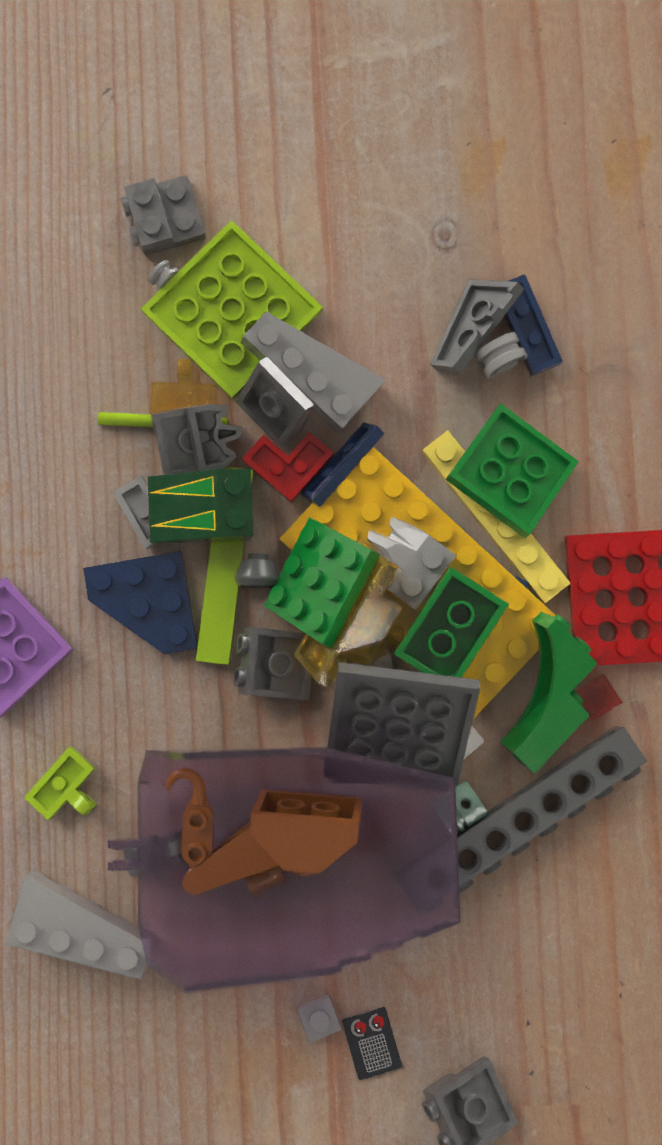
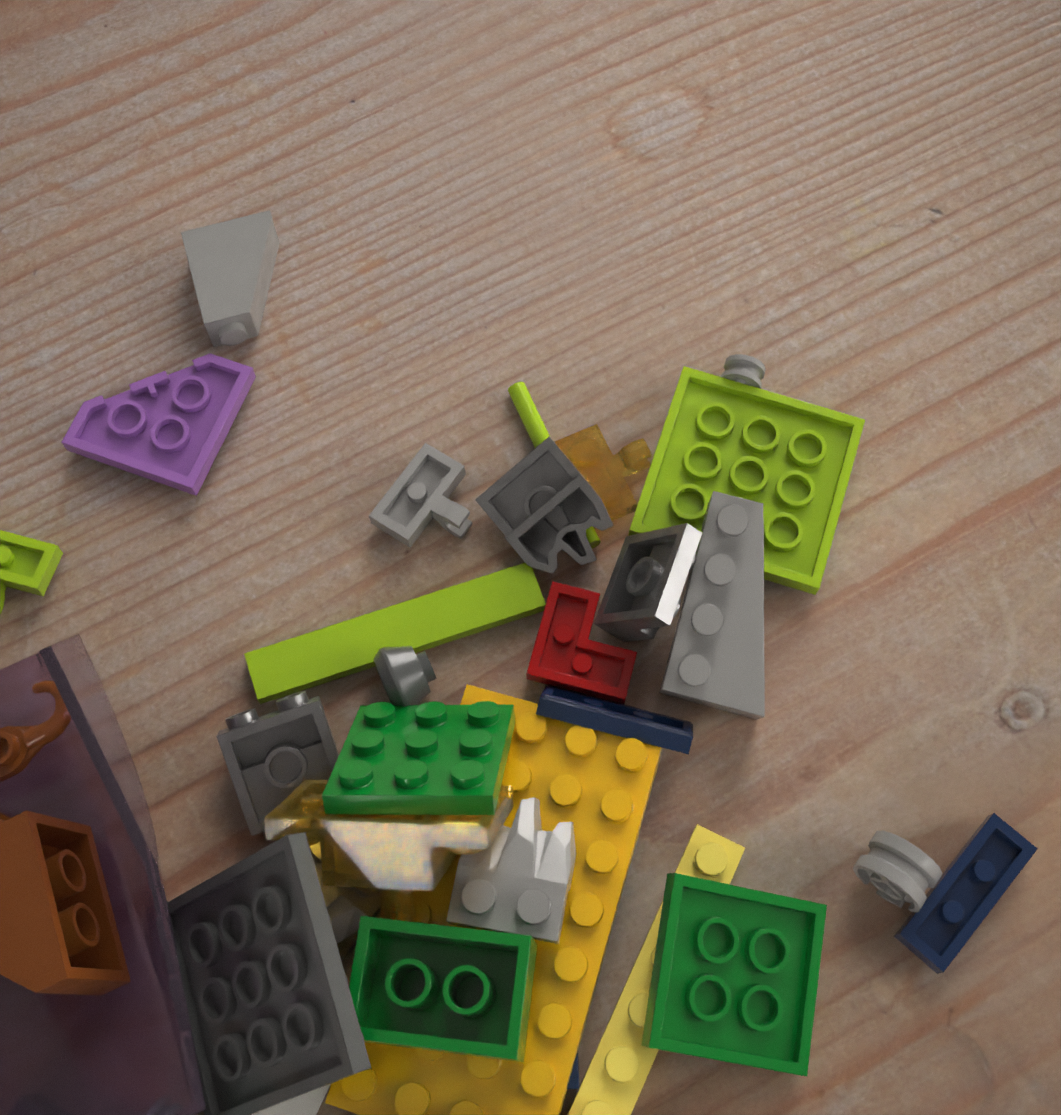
camera: 65 degrees right, 15 degrees down
dark blue plate [83,551,198,654] -> none
flat silver plate [120,175,206,256] -> none
dark green slope [148,469,253,543] -> none
dark grey wing [430,279,524,374] -> none

